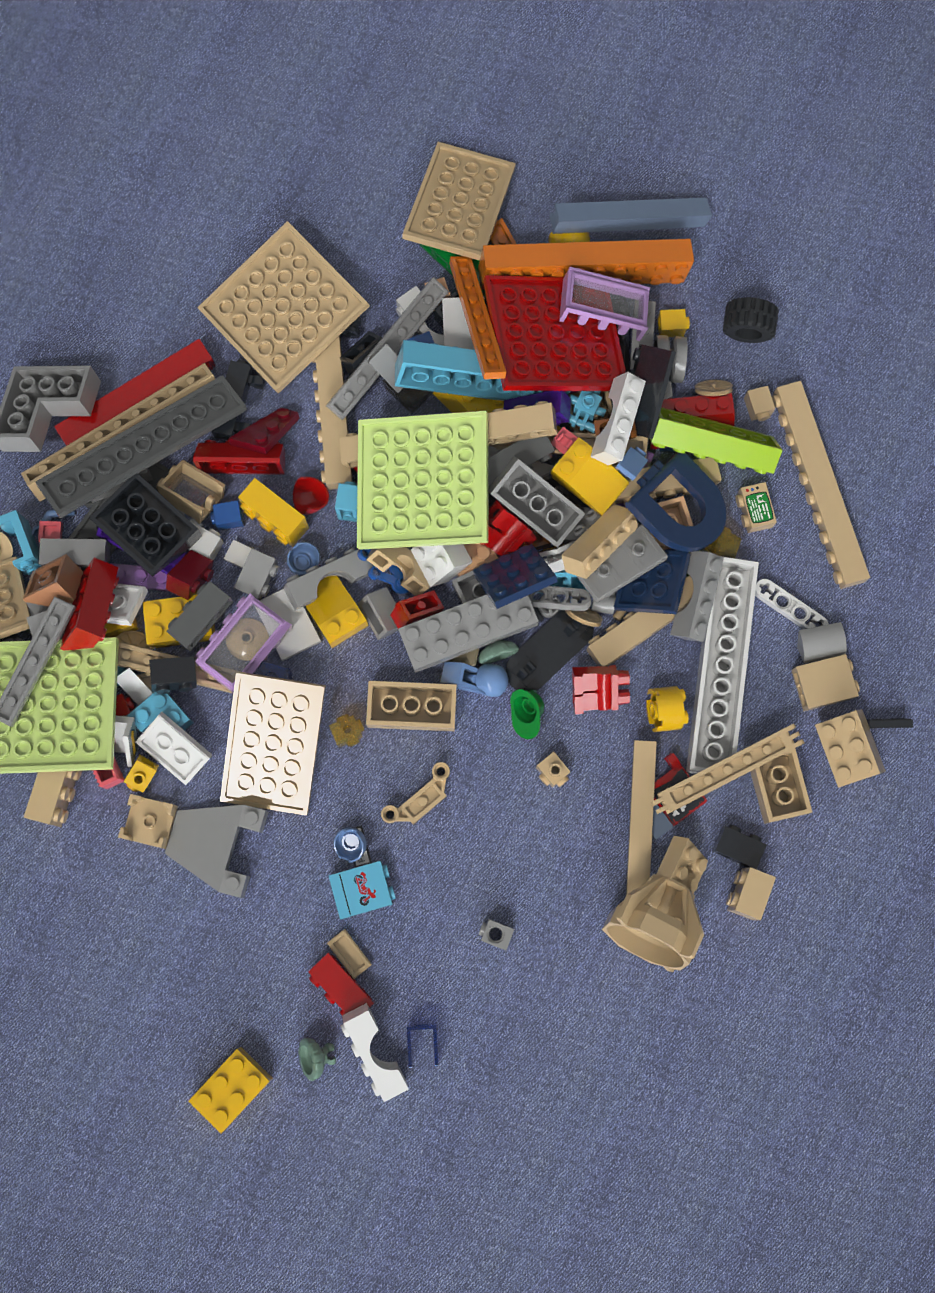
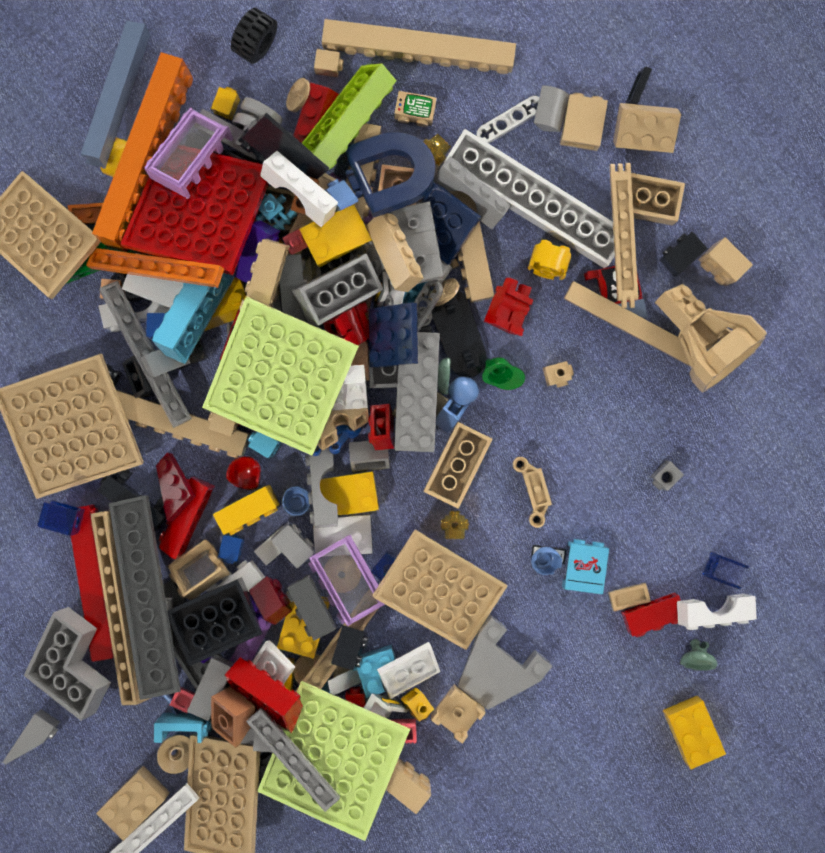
camera: 65 degrees left, 10 degrees up
none -> clear blue piece [37,501,85,536]

